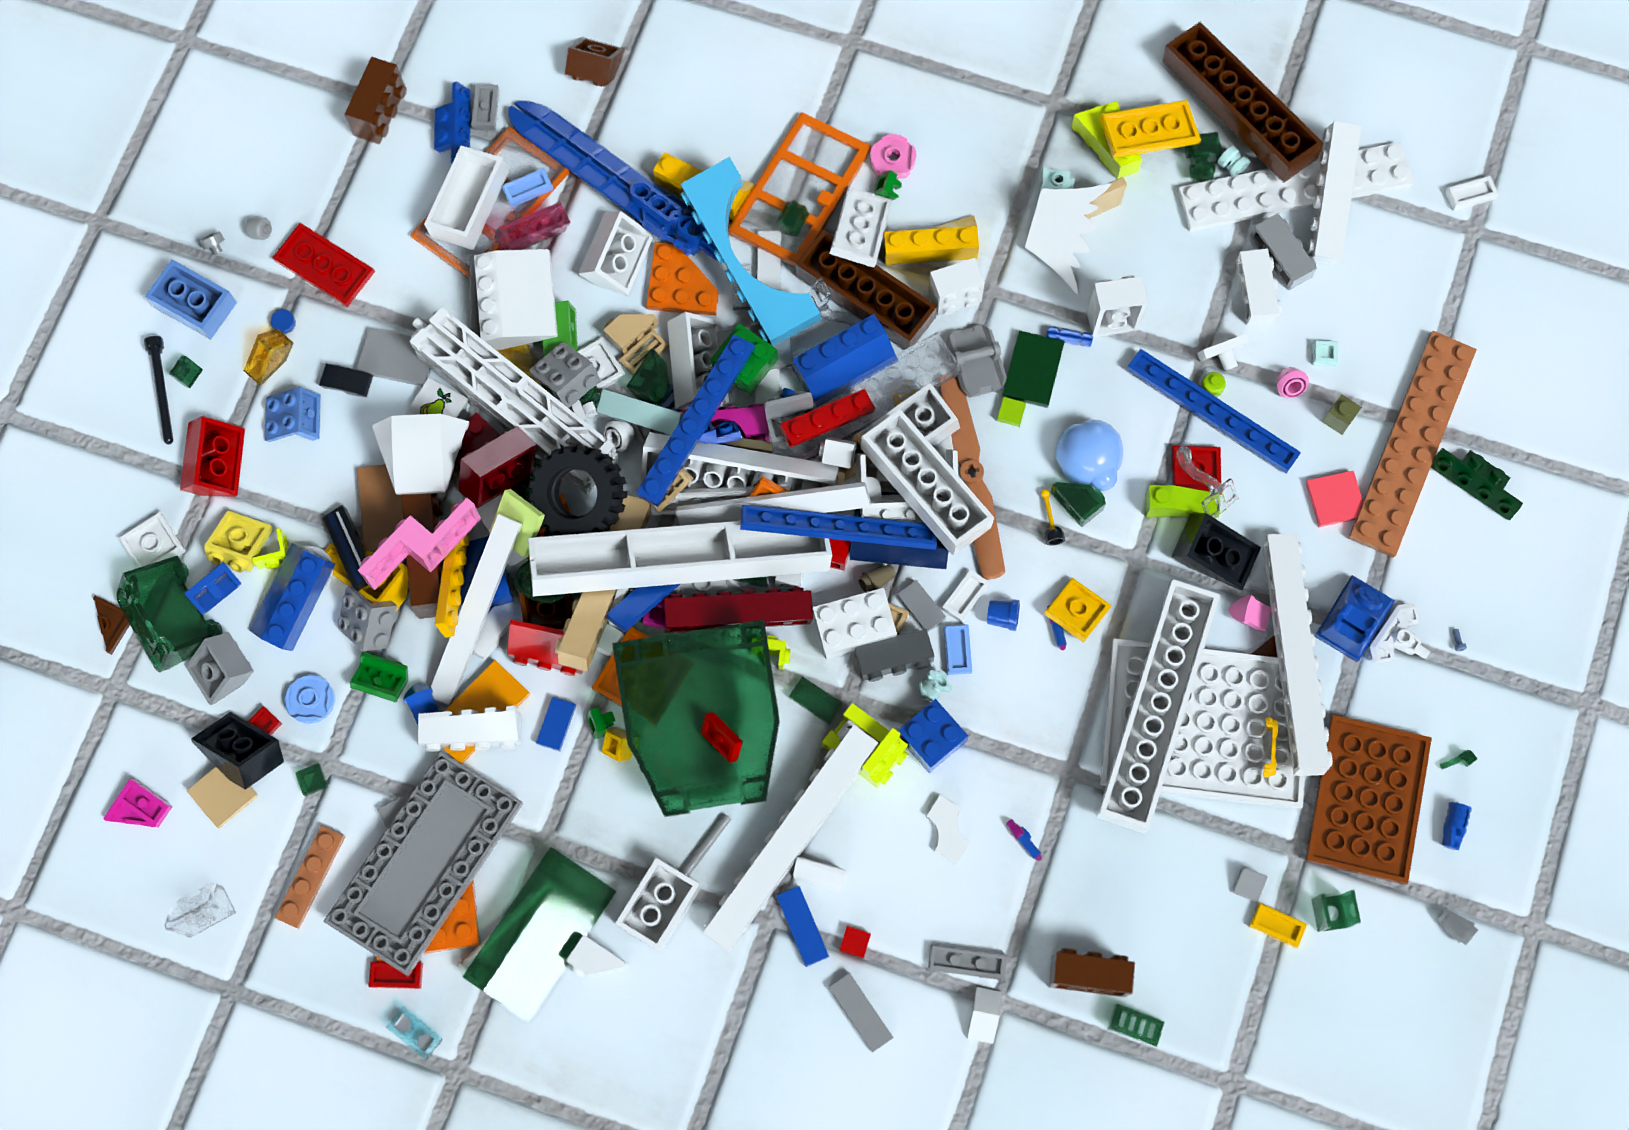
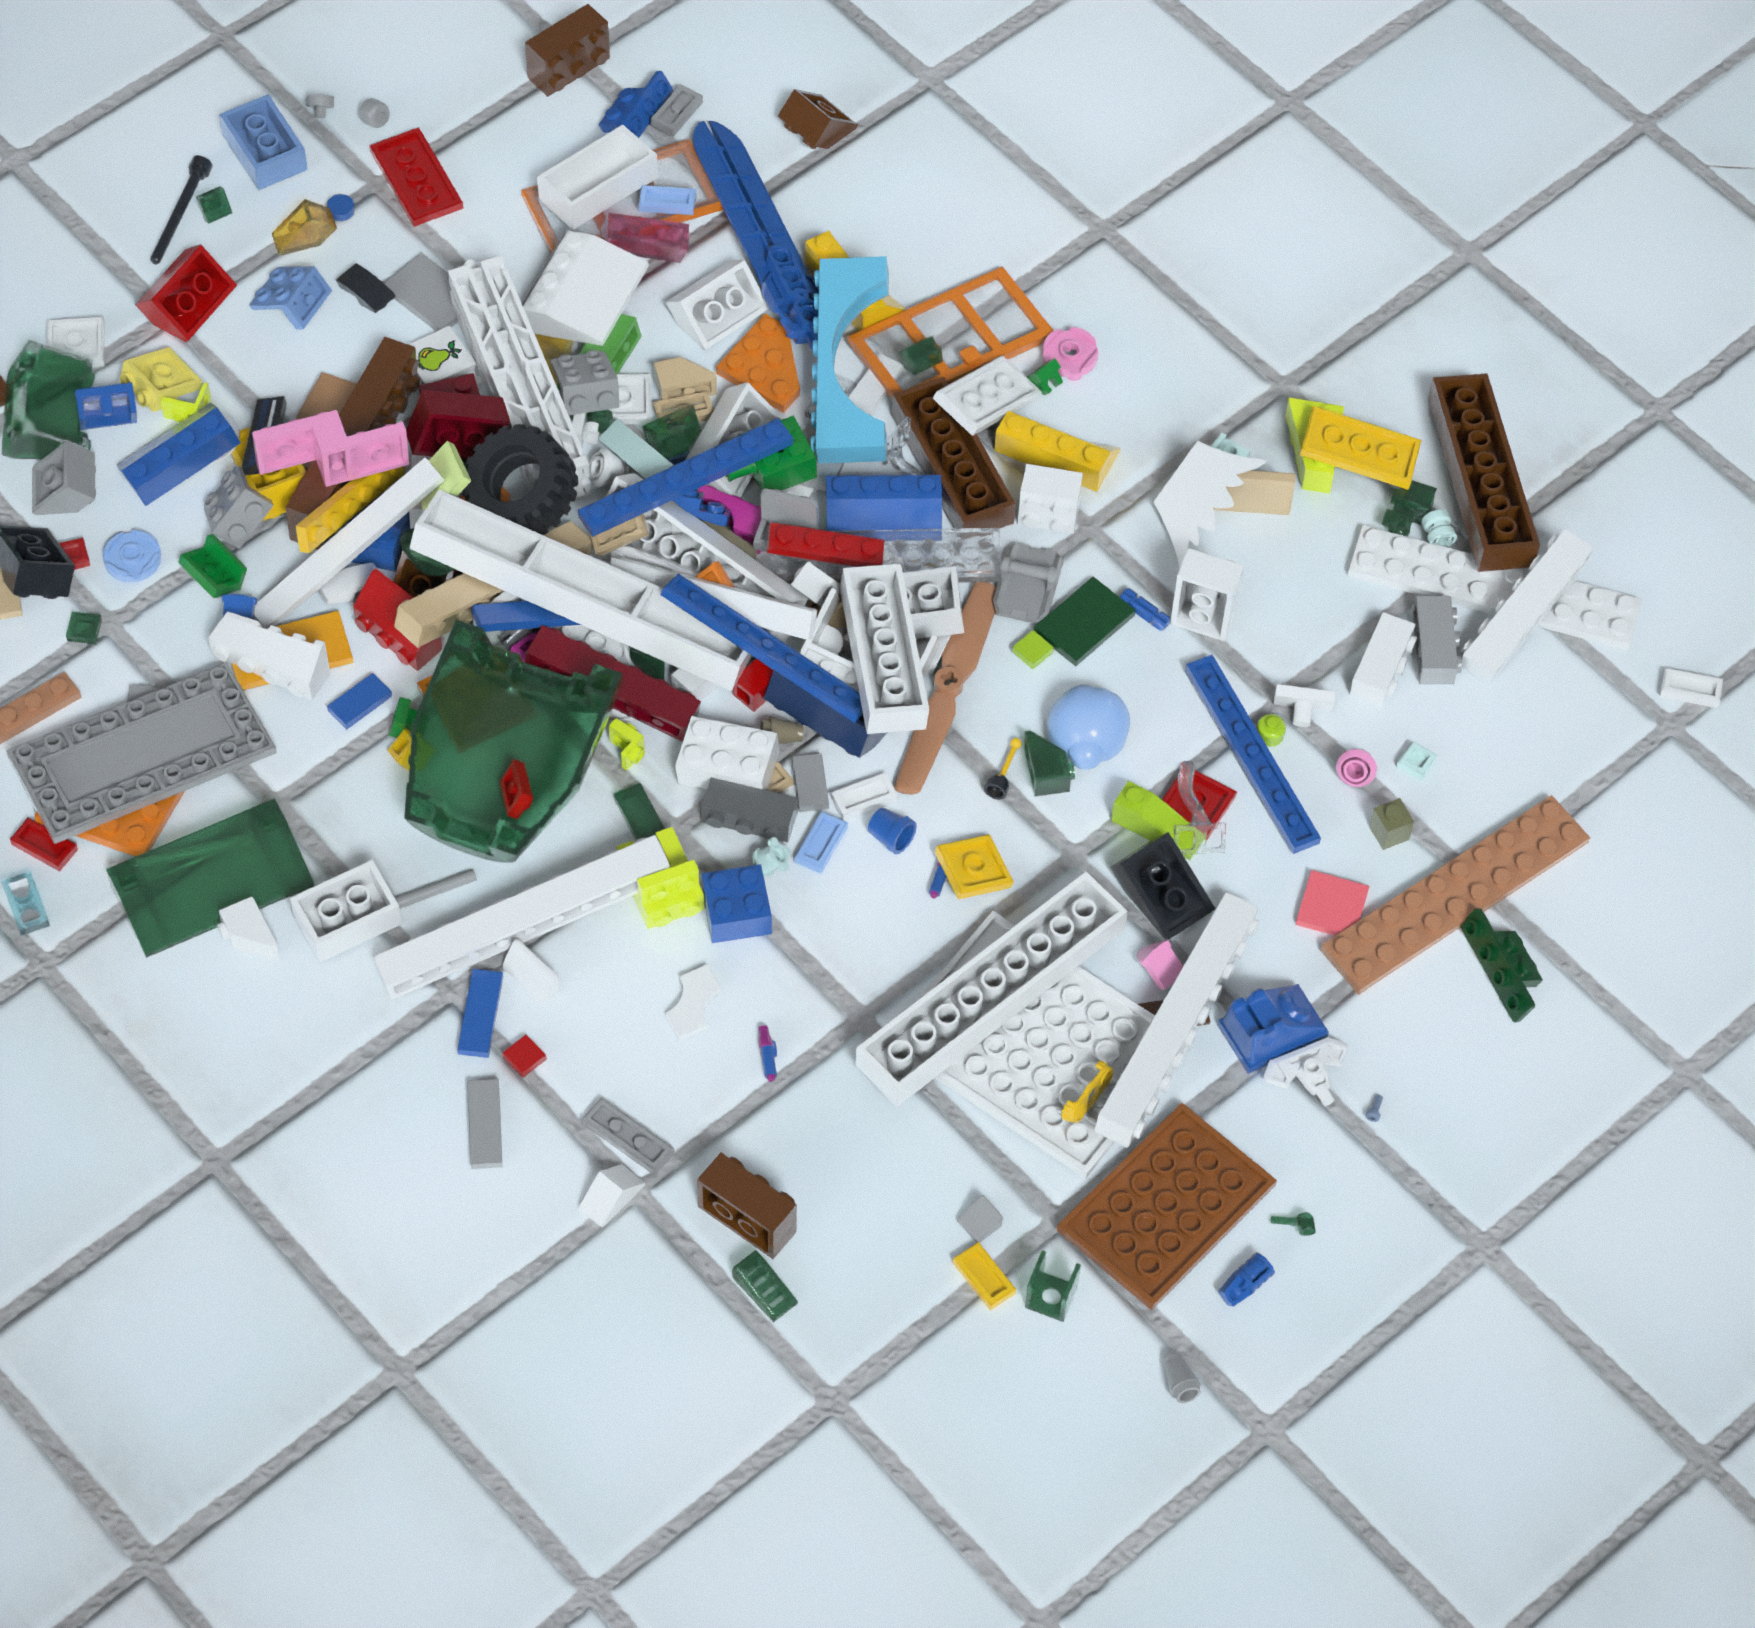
camera: 25 degrees right, 15 degrees down
white wedge [372,414,470,495] -> none

